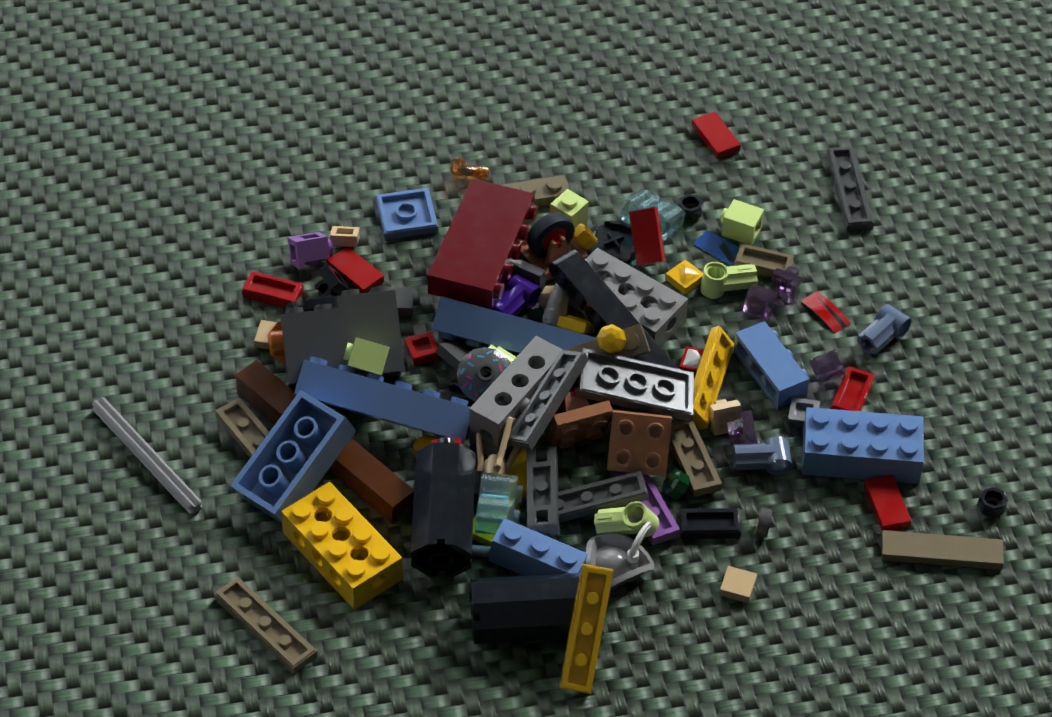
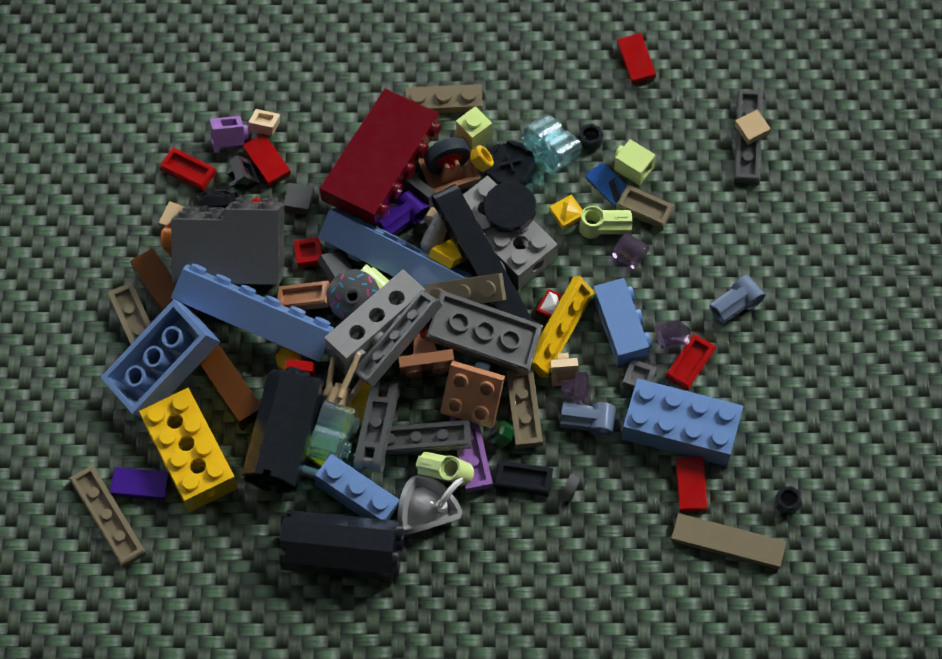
camera: 15 degrees right, 15 degrees up
light grey axle [92,397,202,515] -> none
yellowish green brick [343,337,390,376] -> none
medium blue tile [375,188,438,240] -> none
clear orange arm [450,157,489,180] -> none
yellow tile [559,564,614,694] -> none
yellow tile [597,324,627,354] -> none
red tile [629,207,666,266] -> none
tan tile [719,566,757,603] -> none
clear purple tile [768,266,802,305] -> none
red sticker [801,292,851,333] -> none
none -> dark purple tile [110,467,170,501]
none -> nougat tile [277,281,330,310]
none -> black tile [484,182,536,232]
none -> tan tile [735,110,771,145]

